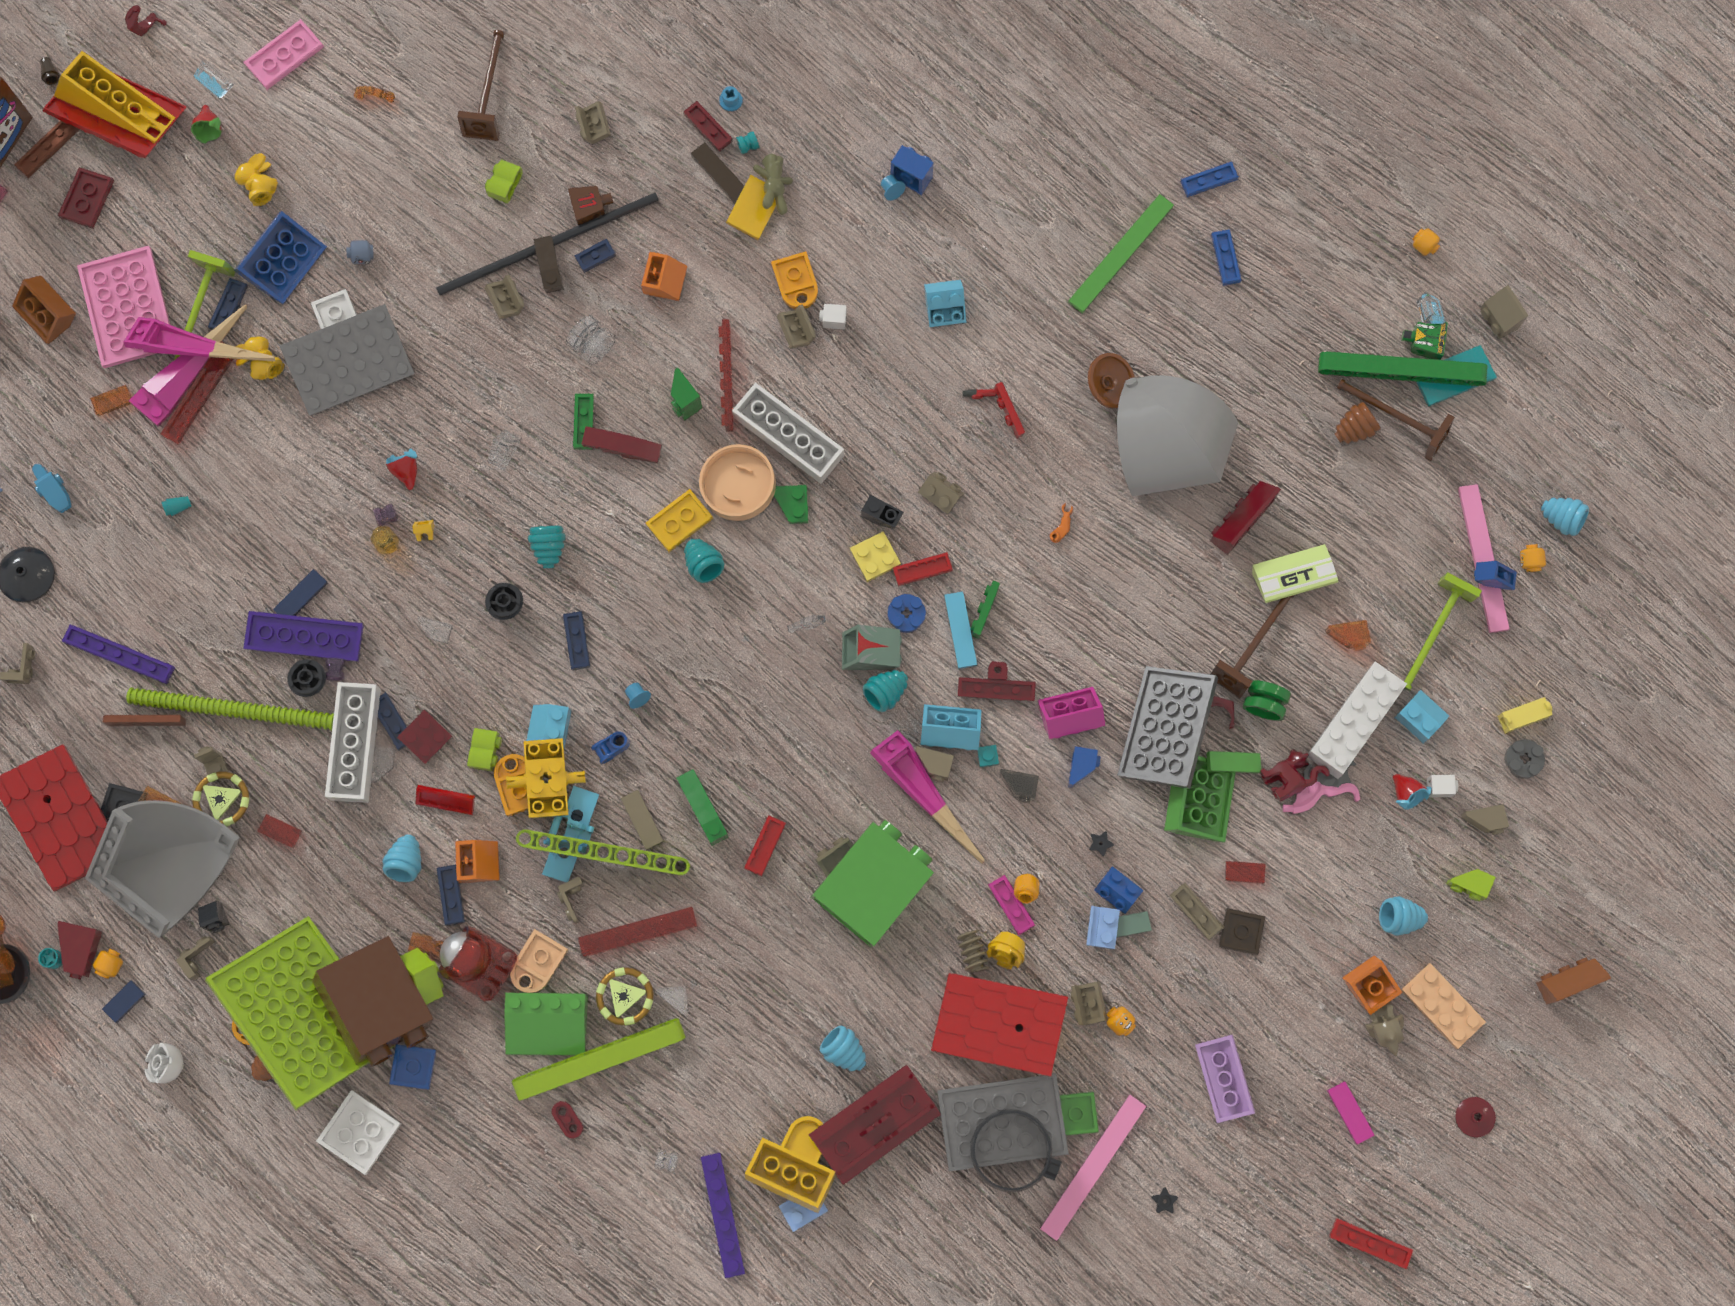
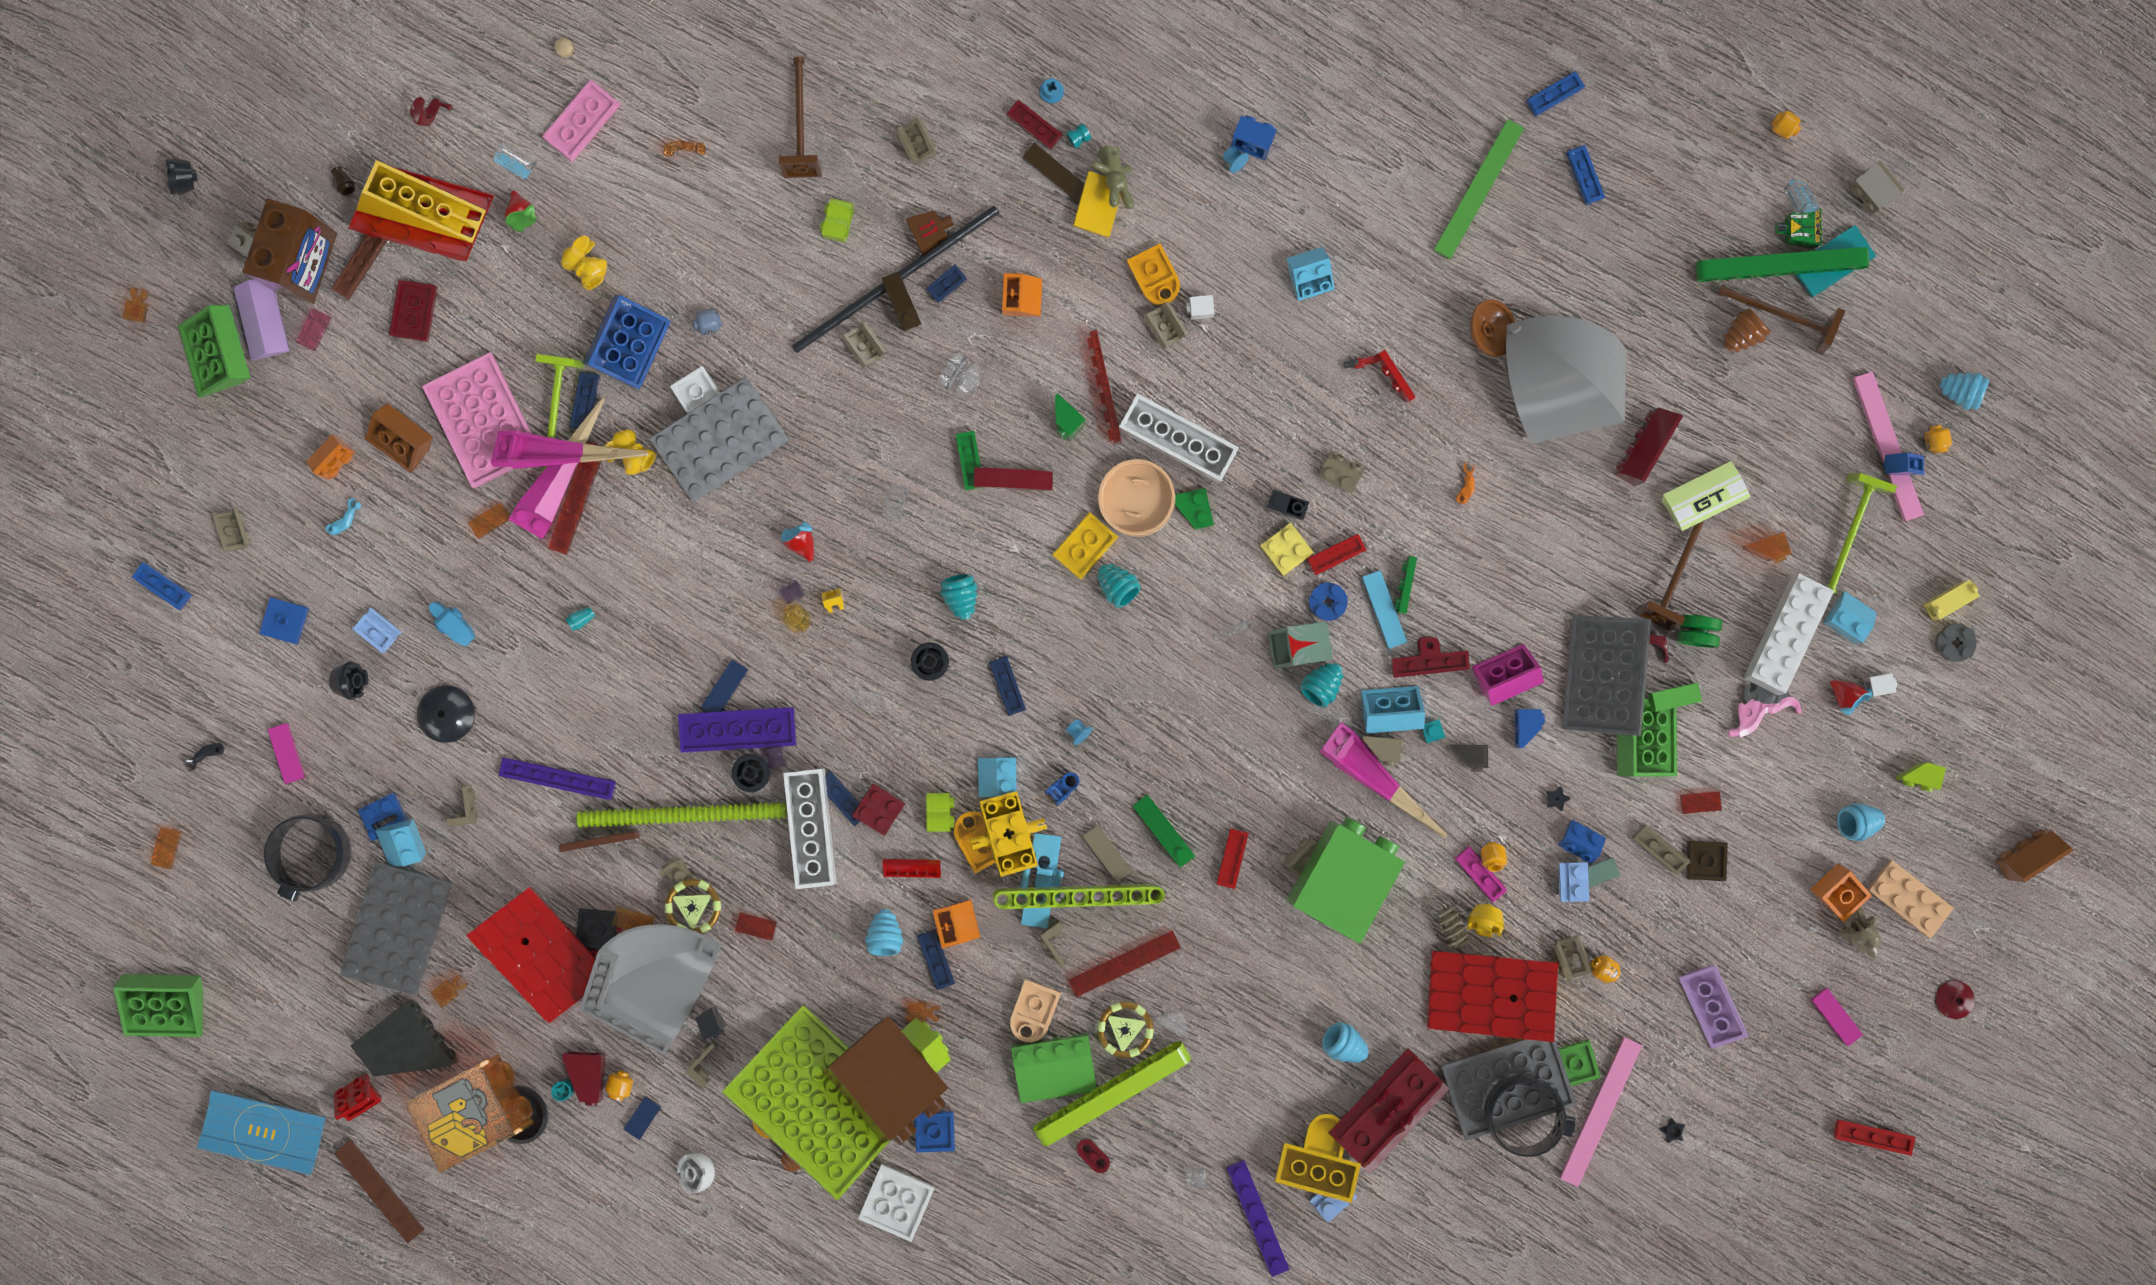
camera: 10 degrees left, 10 degrees up
clear red piece [439,926,517,1001] -> none
dark red animal [1260,749,1330,802] -> none
dark tan slope [1461,804,1509,835] -> none

